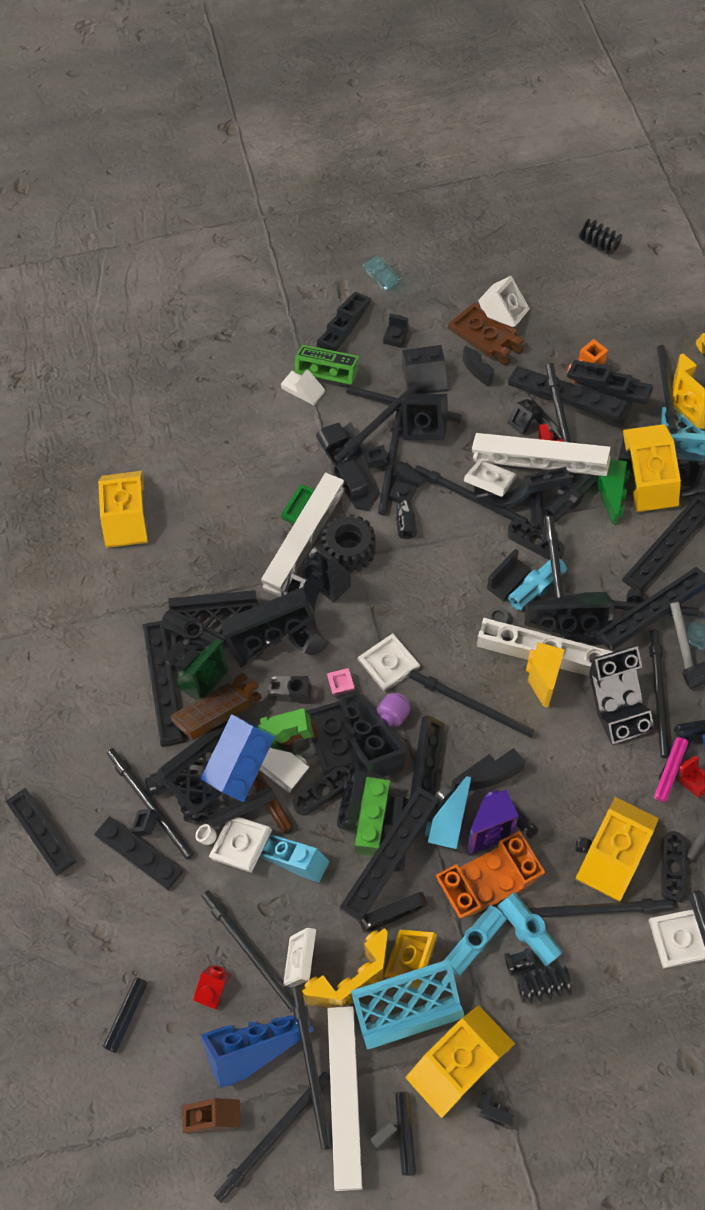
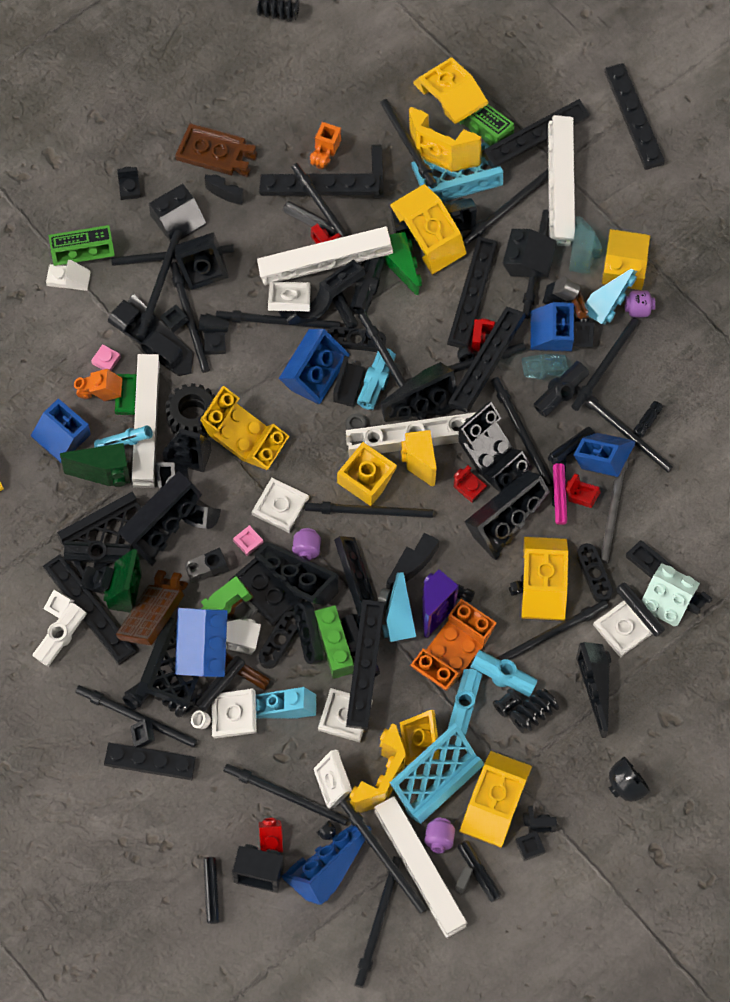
camera: 30 degrees left, 5 degrees up
black plate [5,788,77,876] -> none
reddish brown slope [183,1098,241,1134] -> none
black slope [317,292,372,351] -> none
black beam [359,892,428,933] -> none
clear light blue slope [362,255,400,290] -> none
black hinge [396,500,417,539] -> none
white slope [478,276,530,327] -> none
black bracket [507,399,542,434] -> none
black slope [567,360,653,405] -> none
light grey bar [670,602,694,669] -> none
none -> blue slope [31,398,91,463]
none -> white piece [32,602,87,667]
none -> white plate [44,590,74,618]
none -> dark green slope [60,443,130,487]
none -> orange brick [74,369,122,401]
none -> bright pink plate [91,344,121,371]
none -> medium azure pin [94,425,153,447]
none -> yellow slope [200,386,289,470]
none -> black piece [232,844,284,893]
none -> blue slope [279,329,350,404]
none -> black hinge [317,820,336,840]
none -> white tile [318,688,373,742]
none -> yellow slope [337,442,397,506]
none -> medium lavender head [425,818,455,853]
none -> red bracket [453,465,487,503]
none -> black wedge [464,470,550,560]
none -> red bracket [472,318,495,351]
none -> black plate [515,831,545,861]
none -> black wedge [576,642,611,738]
none -> black cylinder [608,756,651,802]

